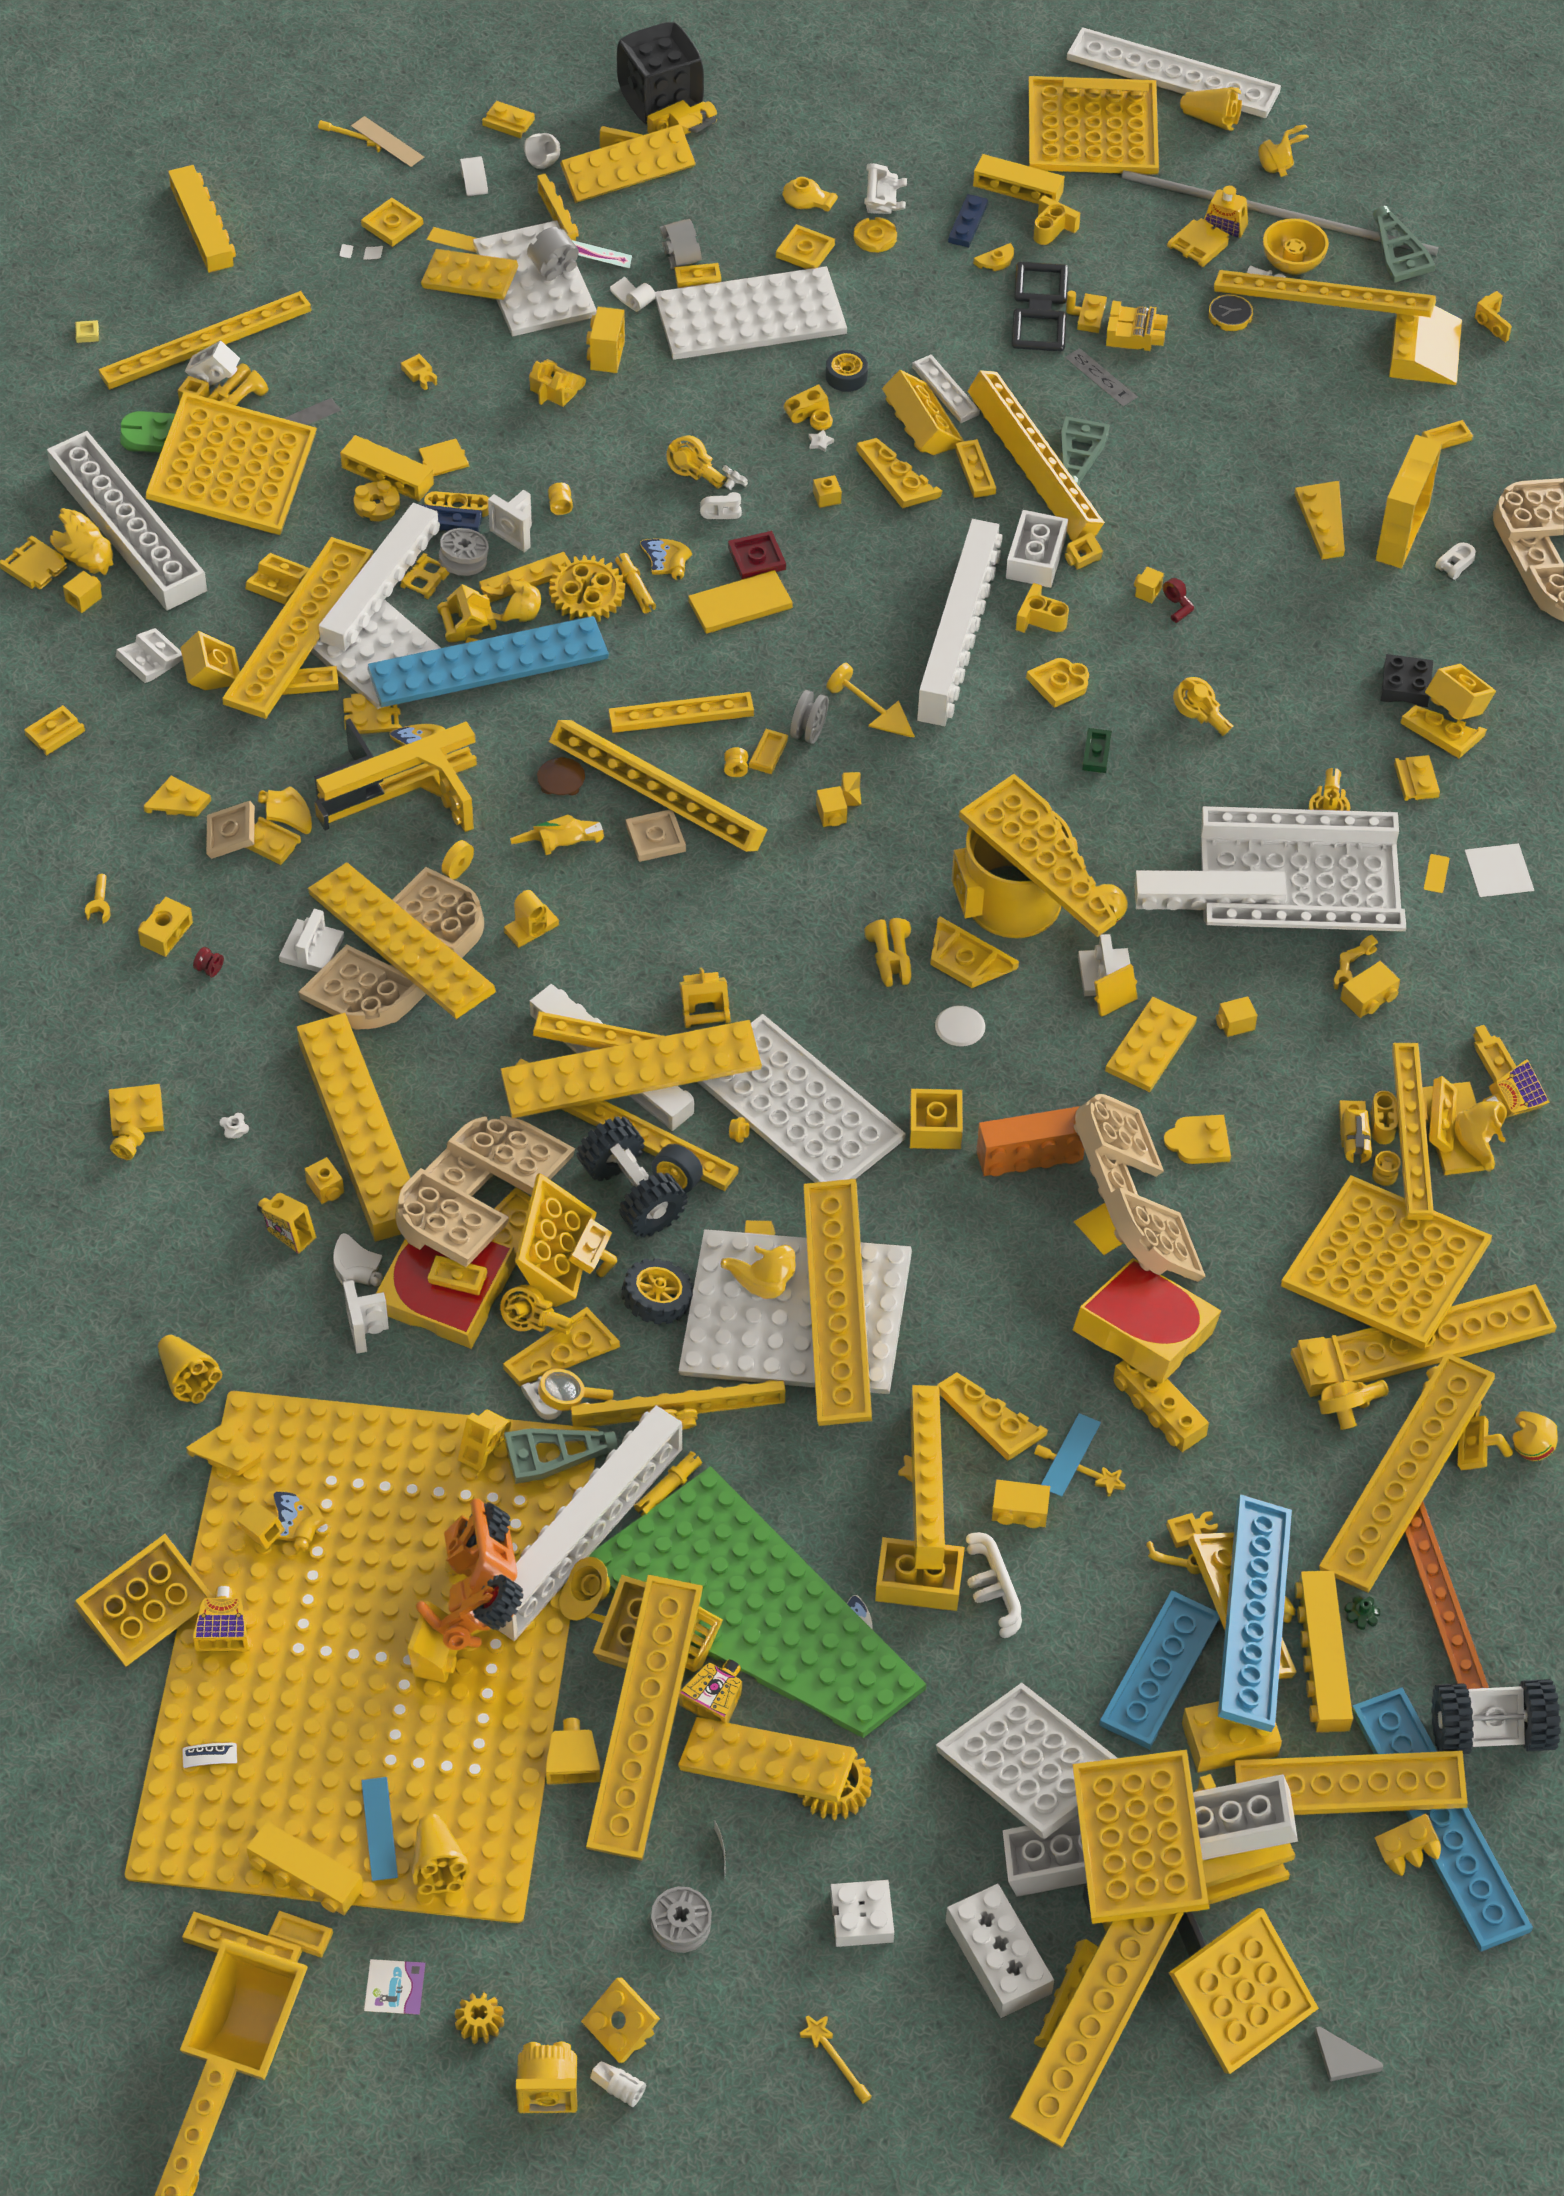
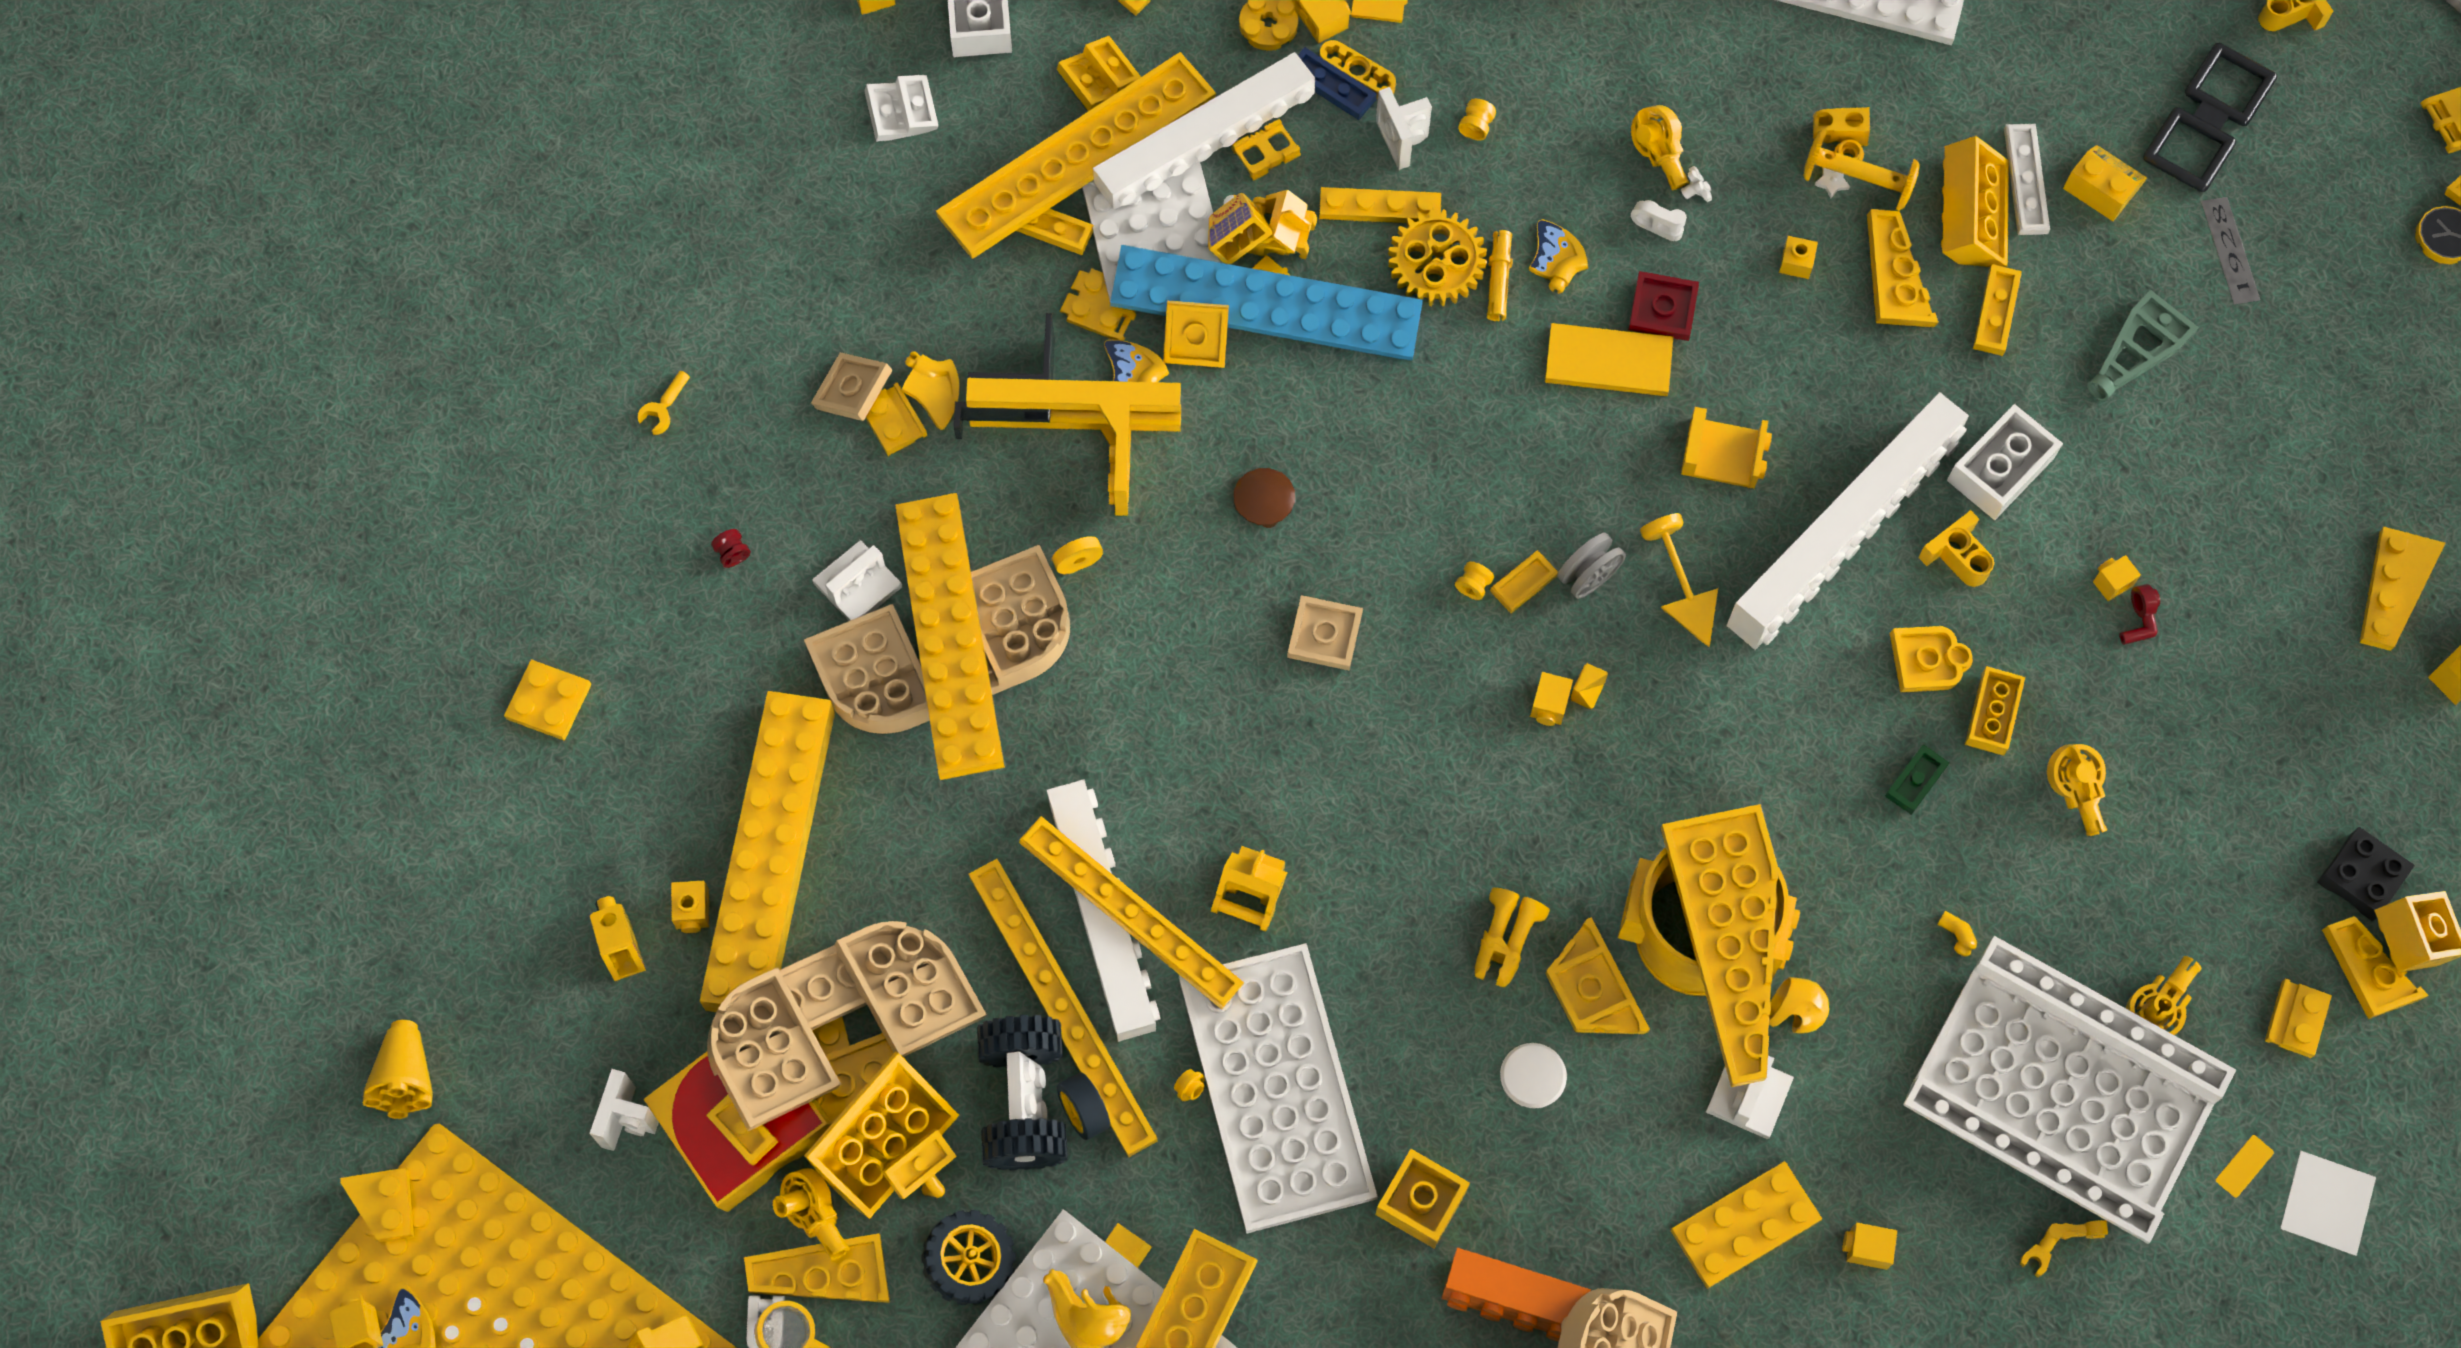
camera: 30 degrees right, 15 degrees up
yellow plate [24,705,85,756] -> none
yellow wheel [110,1124,145,1160] -> none
yellow brick [138,897,193,957] -> none
yellow wing [144,775,211,817] -> none
yellow slope [180,631,240,690] -> none
white plate [220,1113,249,1139] -> none
white arm [333,1233,382,1287] -> none
light grey wheel [439,528,489,576] -> none
yellow hair [480,580,541,622] -> none
yellow plate [501,1020,762,1118] -> none
yellow tile [504,890,559,948] -> none
yellow animal [510,815,604,855] -> none
yellow brick [549,720,768,852] -> none
yellow plate [609,692,754,733] -> none
black wheel [826,350,868,392] -> none
yellow brick [967,370,1104,541] -> none
yellow plate [973,243,1014,271] -> none
yellow brick [1065,532,1103,570] -> none
yellow plate [1066,291,1107,333] -> none
yellow piece [1094,964,1138,1017] -> none
yellow hips [1106,301,1168,351] -> none
white brick [1134,871,1286,910] -> none
yellow brick [1340,961,1400,1018] -> none
none -> yellow tile [1163,301,1229,368]
none -> yellow torso [1208,193,1273,265]
none -> yellow panel [1681,407,1772,489]
none -> yellow hose [1803,130,1920,211]
none -> yellow arm [1937,911,1977,957]
none -> yellow piece [1965,666,2025,756]
none -> yellow slope [2063,145,2147,222]

